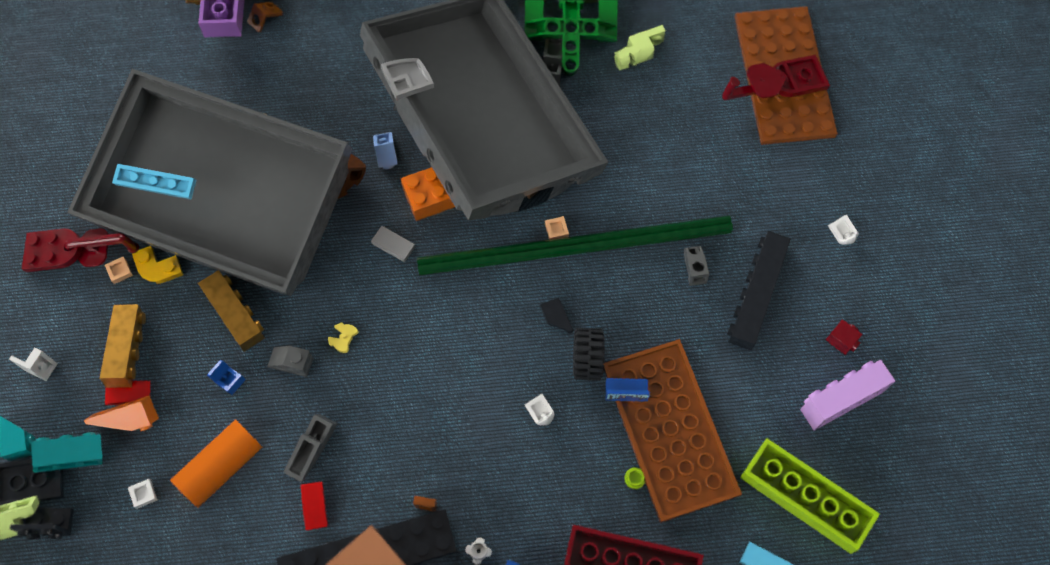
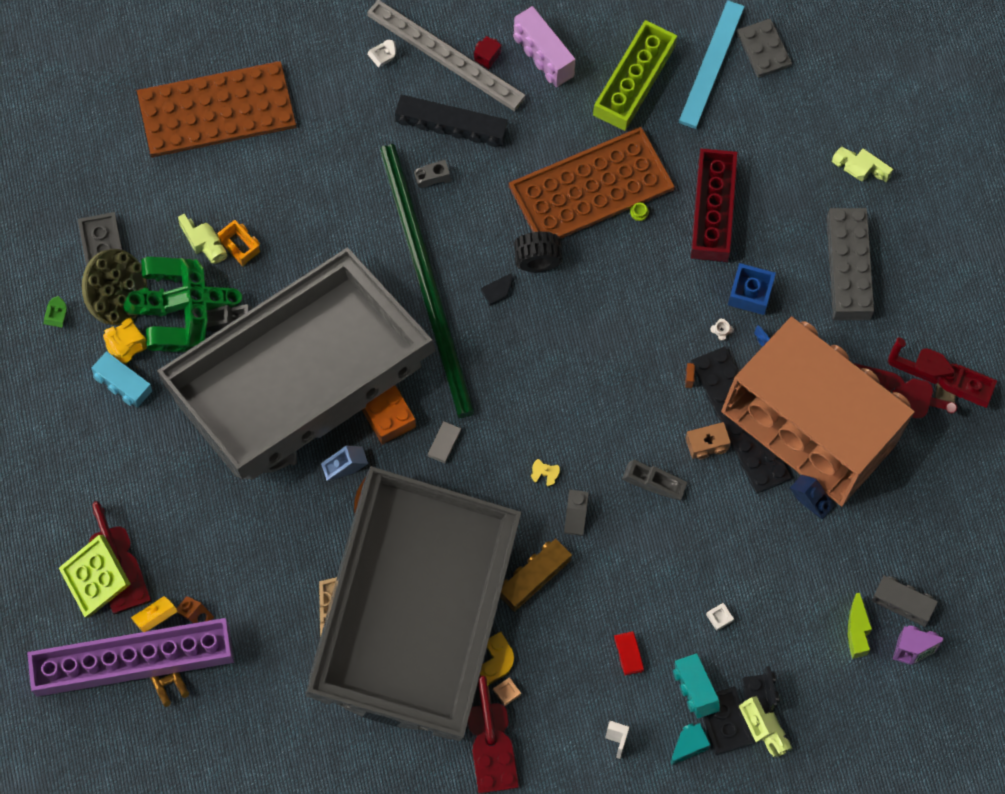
camera: 100 degrees left, 0 degrees up
orange slope [84,396,159,431] -> none
pearl gold brick [100,304,146,388] -> none
medium azure plate [112,164,197,199] -> none
orange brick [170,419,262,508] -> none
blue bracket [207,360,246,395] -> none
red slope [301,481,328,530] -> none
light grey plate [381,58,434,100] -> none
white plate [524,394,554,425] -> none
light nougat plate [545,216,569,240] -> none
blue panel [605,378,650,402] -> none
dark red plate [722,54,830,100] -> none
none -> light orange window [218,220,260,267]
none -> light grey plate [367,0,525,111]
none -> medium nougat brick [685,422,731,459]

